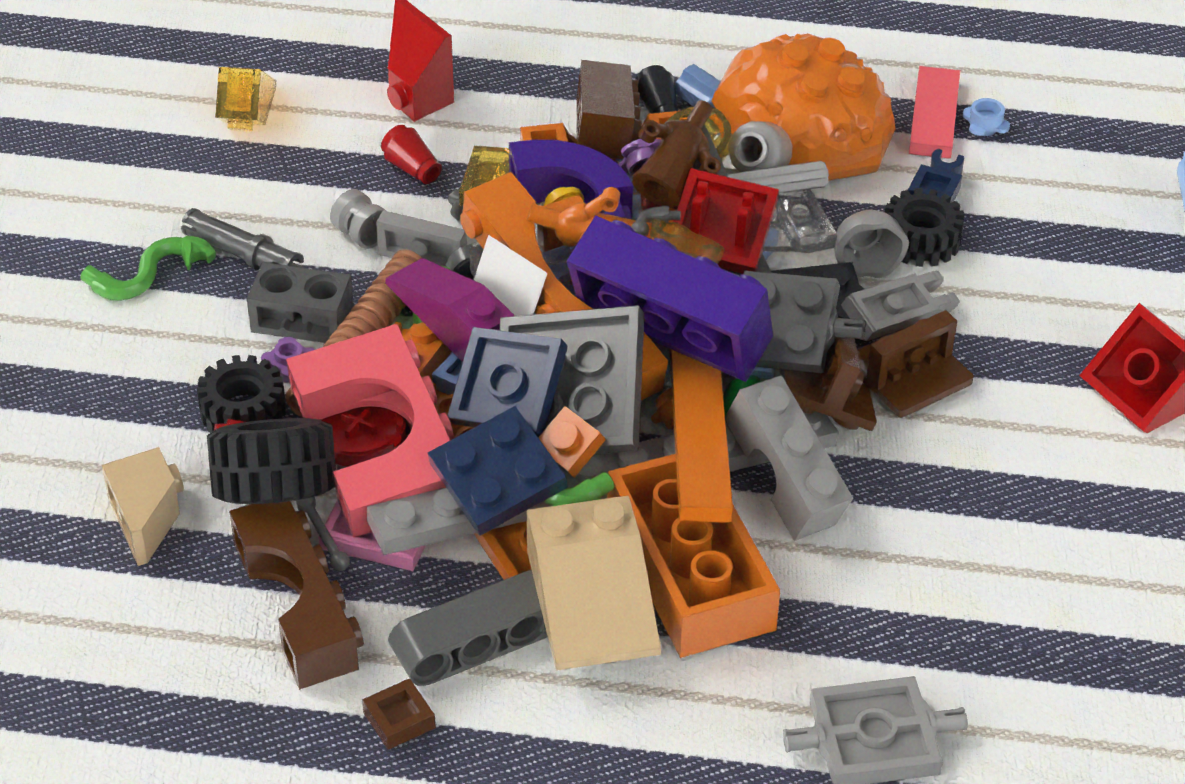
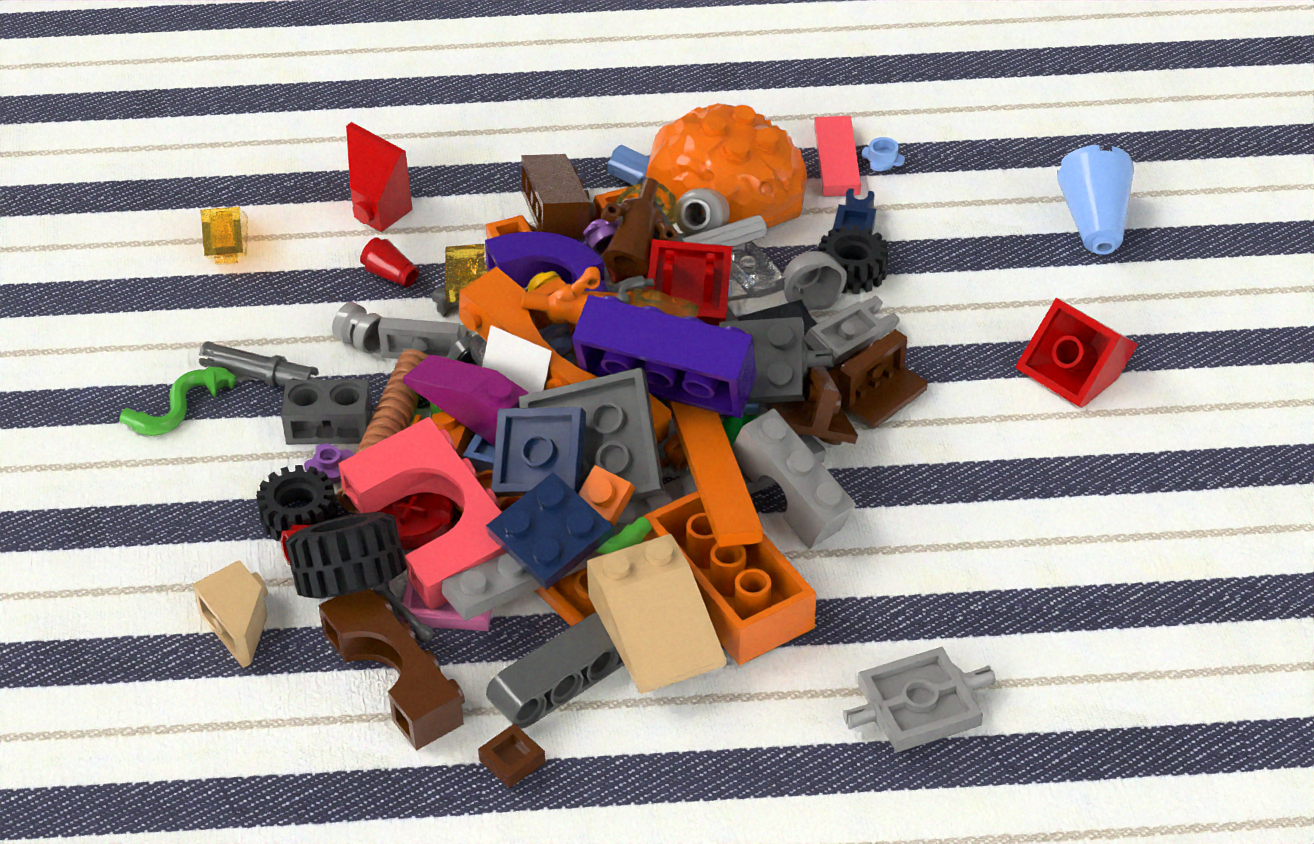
camera: 10 degrees left, 0 degrees up
black cone [635,65,678,114] -> none

